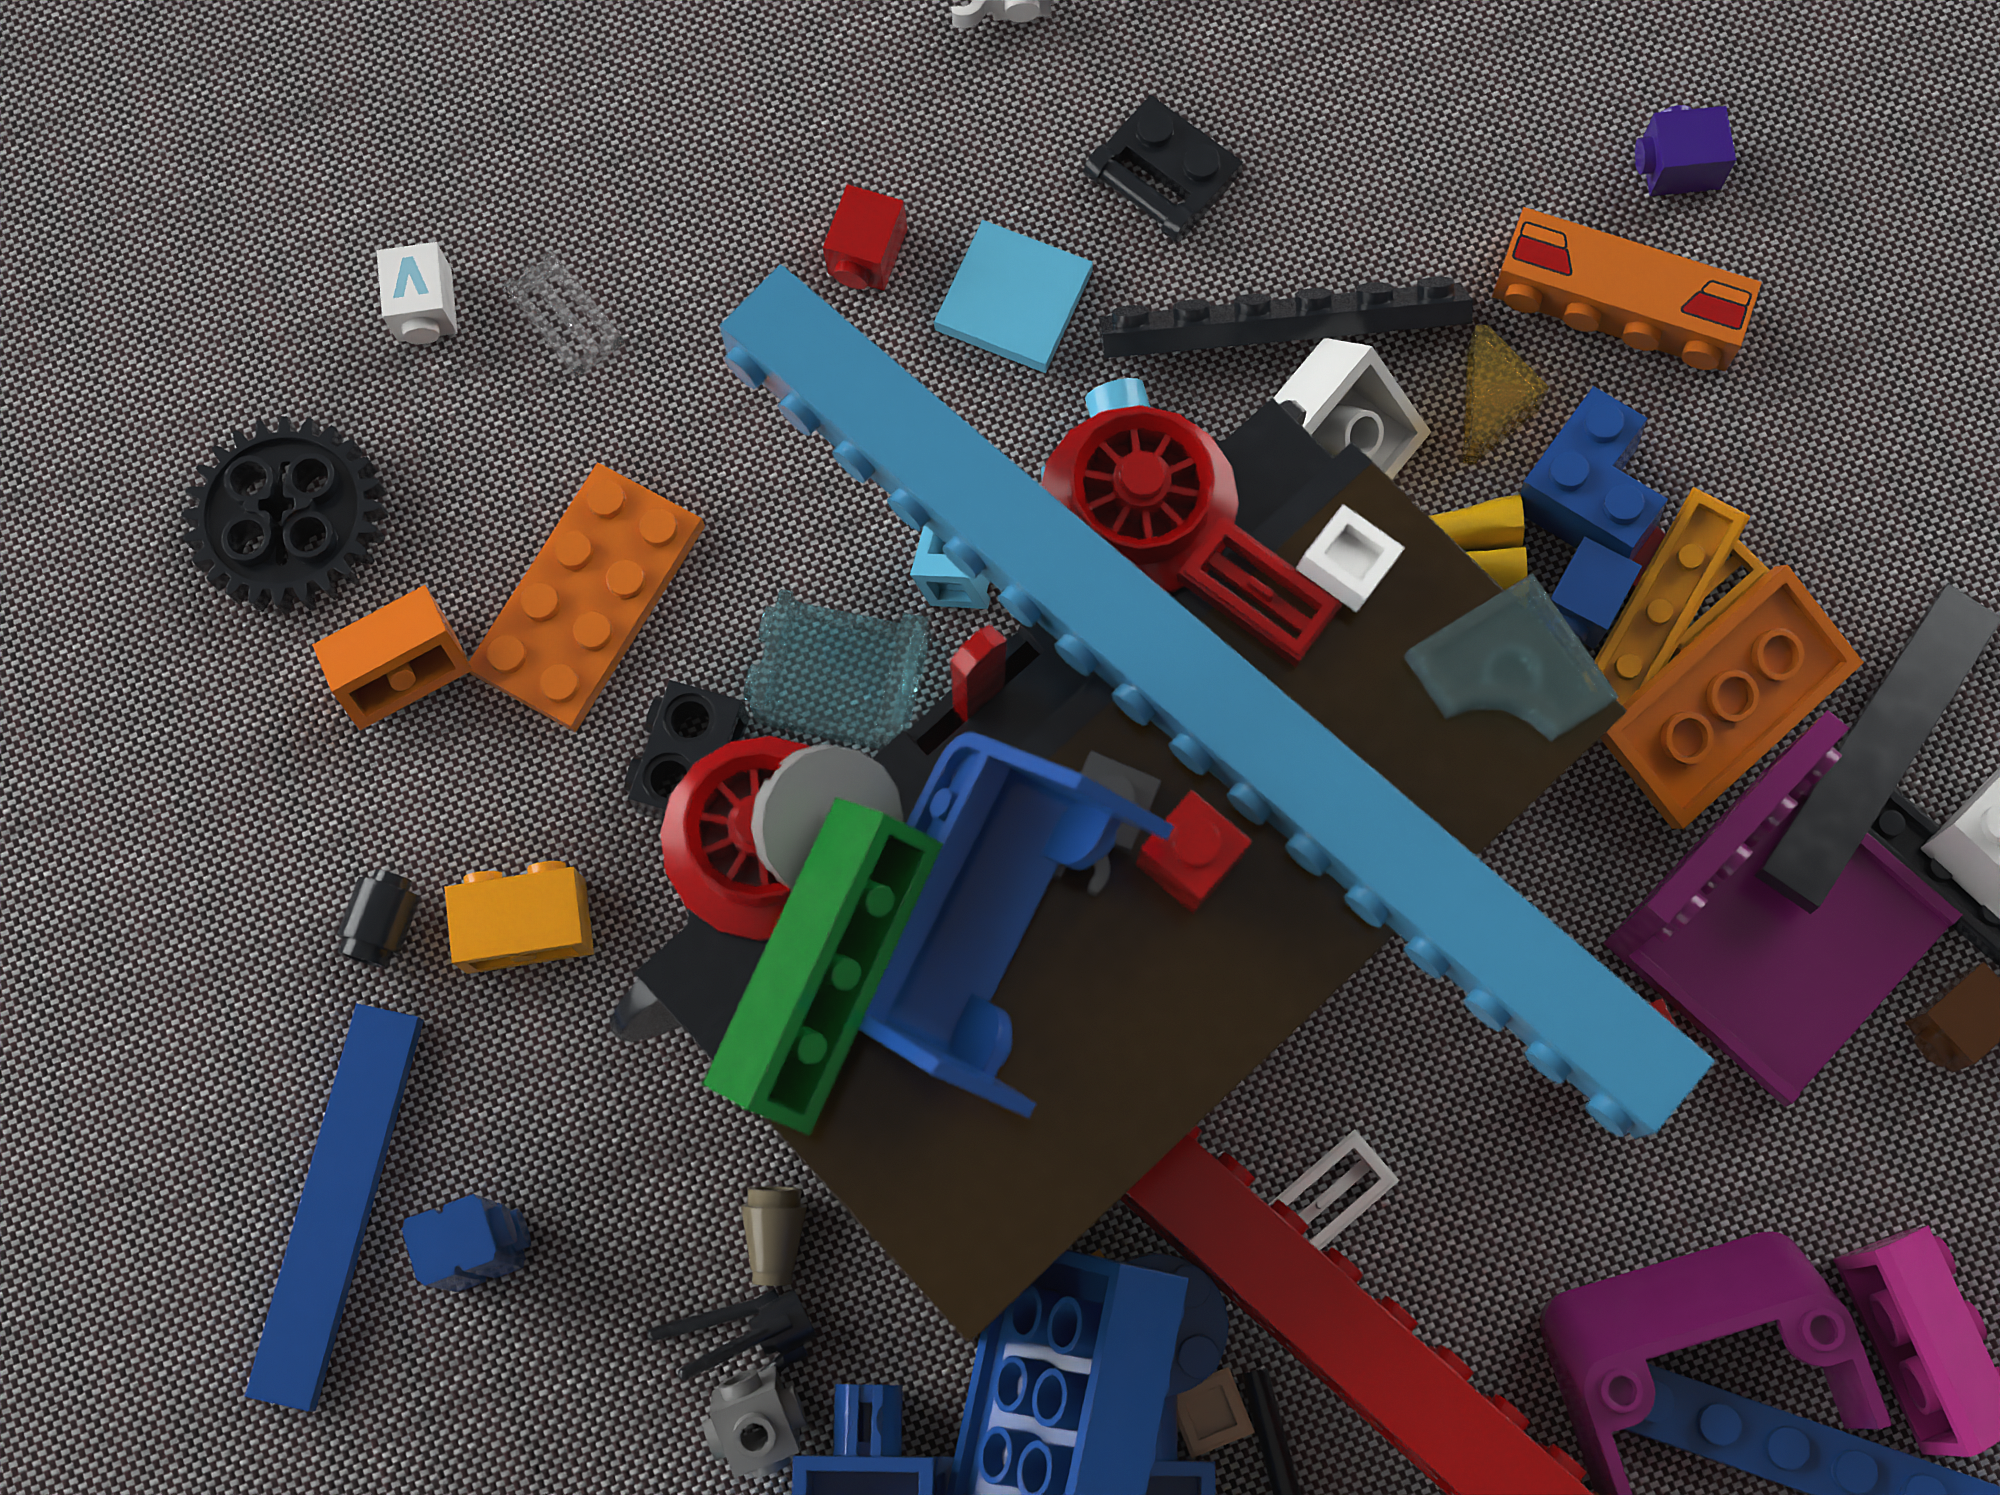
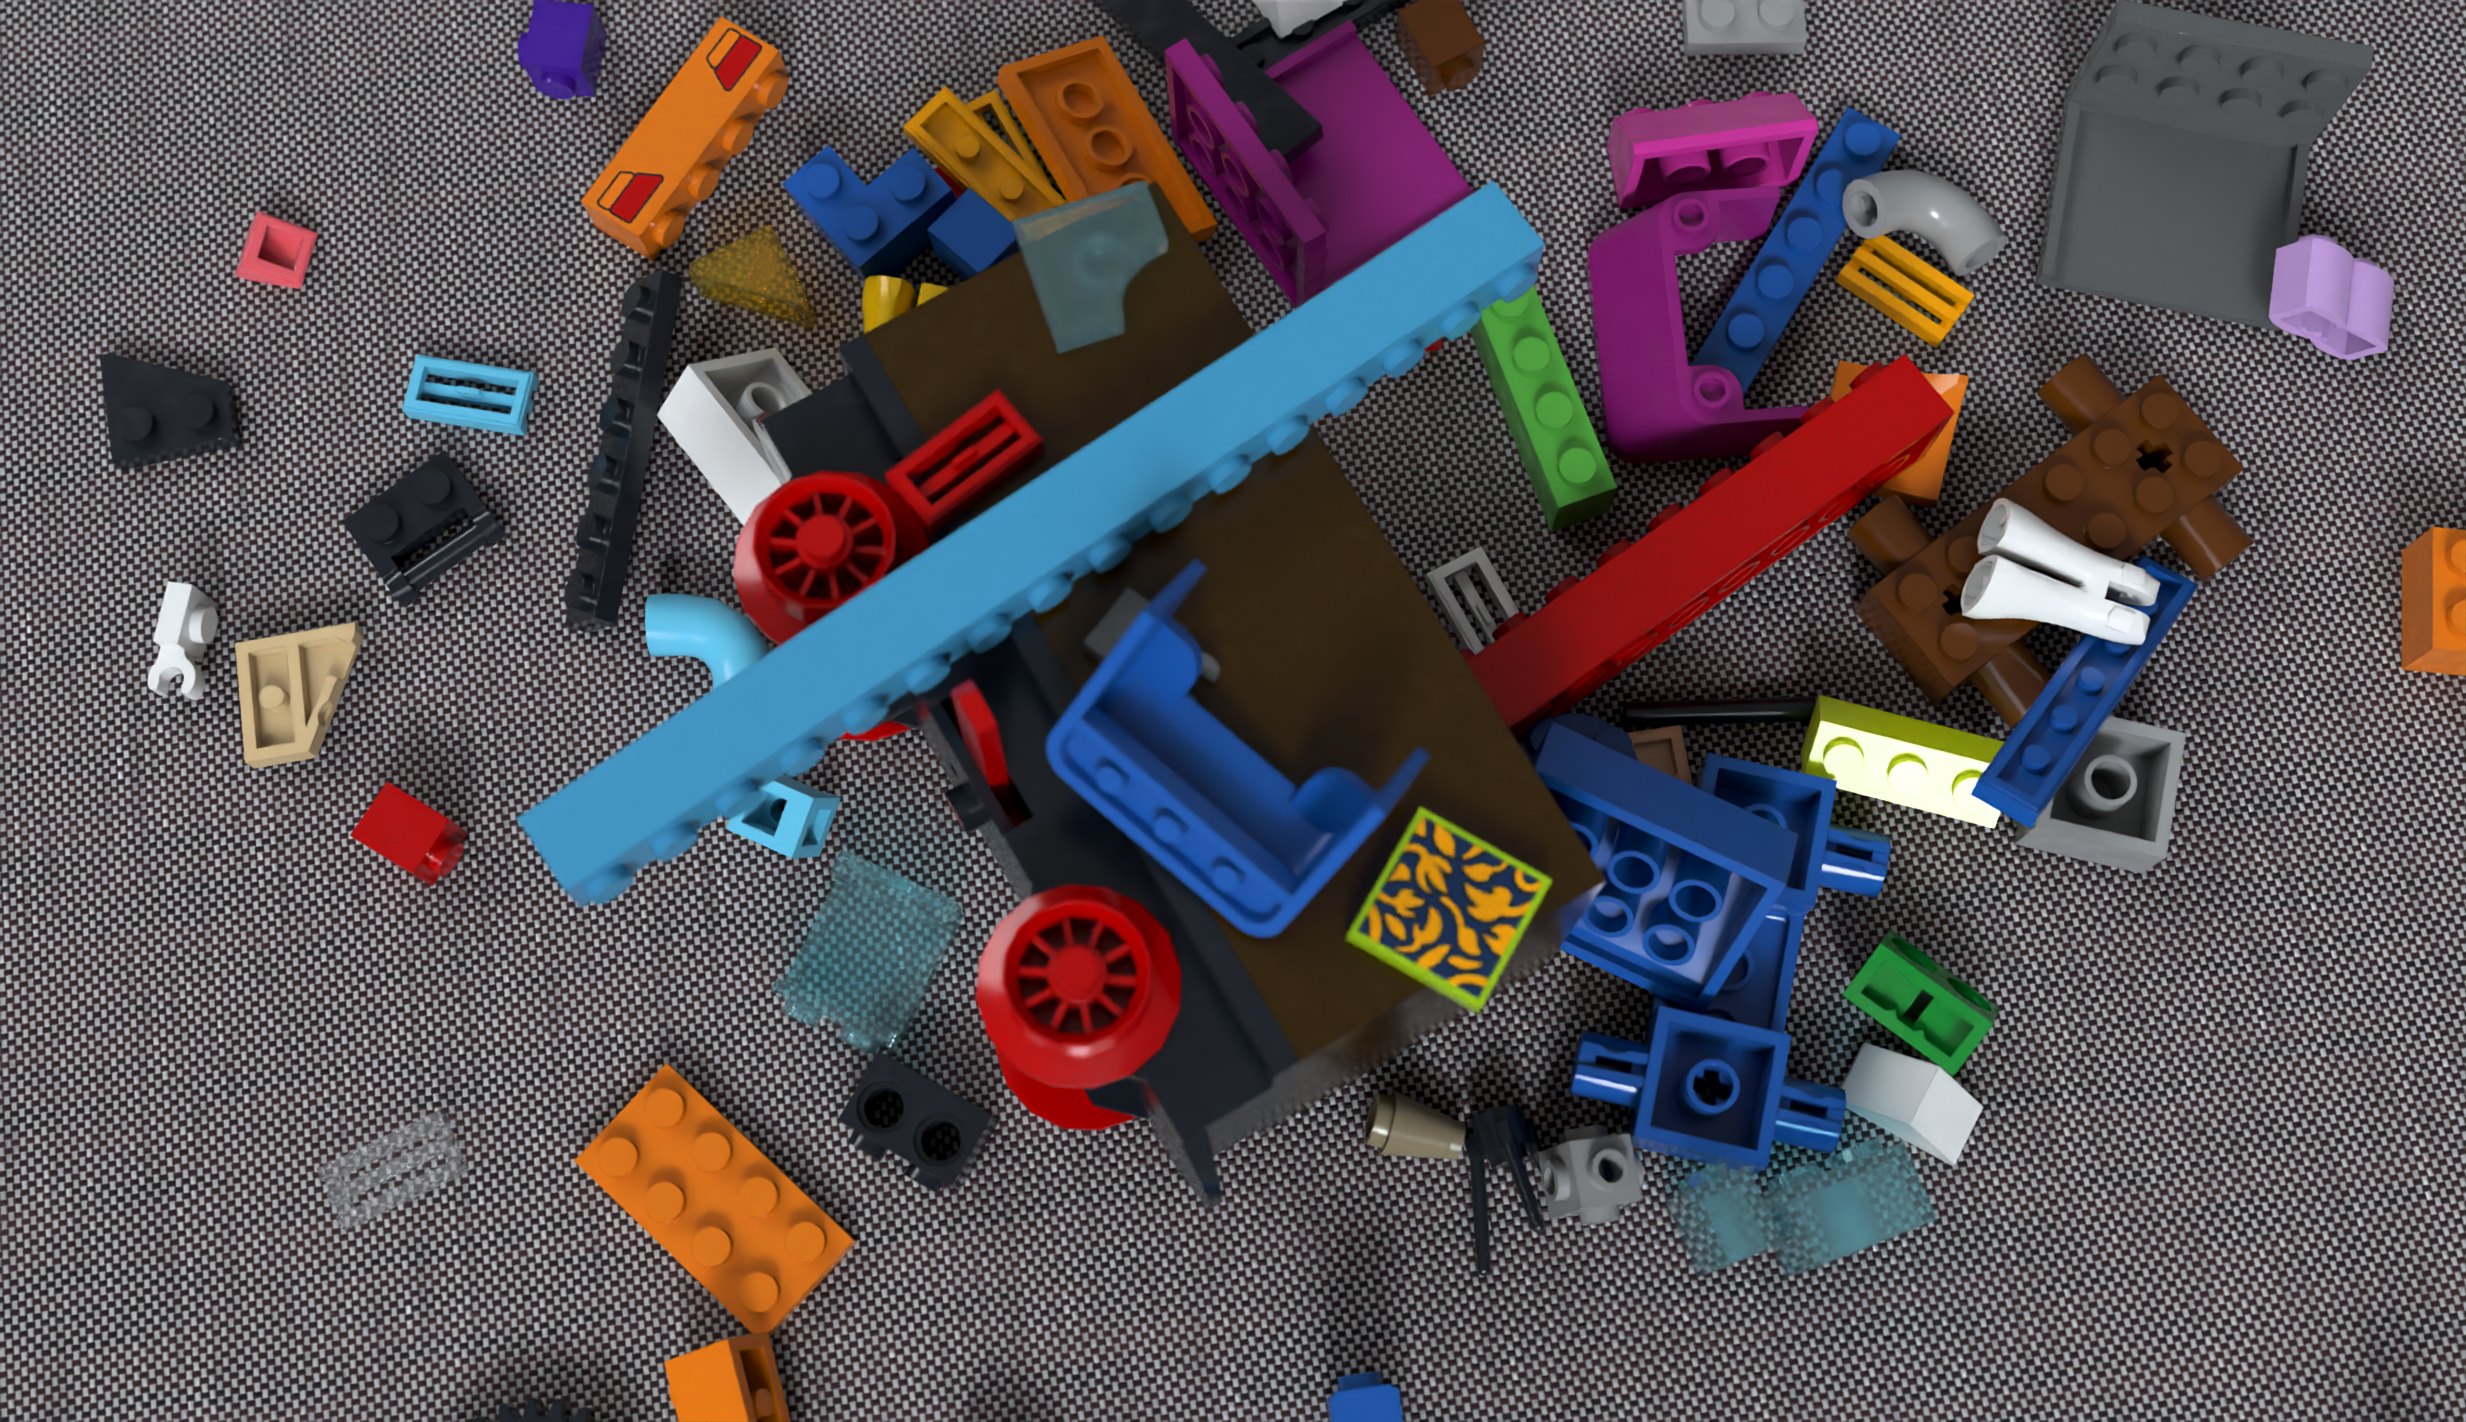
camera: 80 degrees left, 0 degrees up
white brick [377,242,458,344] -> none
light orange brick [444,861,594,974] -> none
green brick [703,797,943,1136] -> none
light grey tile [751,744,904,890] -> none
medium azure tile [934,220,1093,373] -> none
red brick [1135,790,1252,914] -> none
white plate [1296,504,1404,612] -> none
none -> tan wing [235,622,364,769]
none -> medium azure tile [402,354,540,436]
none -> tile [1346,807,1552,1013]
none -> bright green brick [1469,285,1618,532]

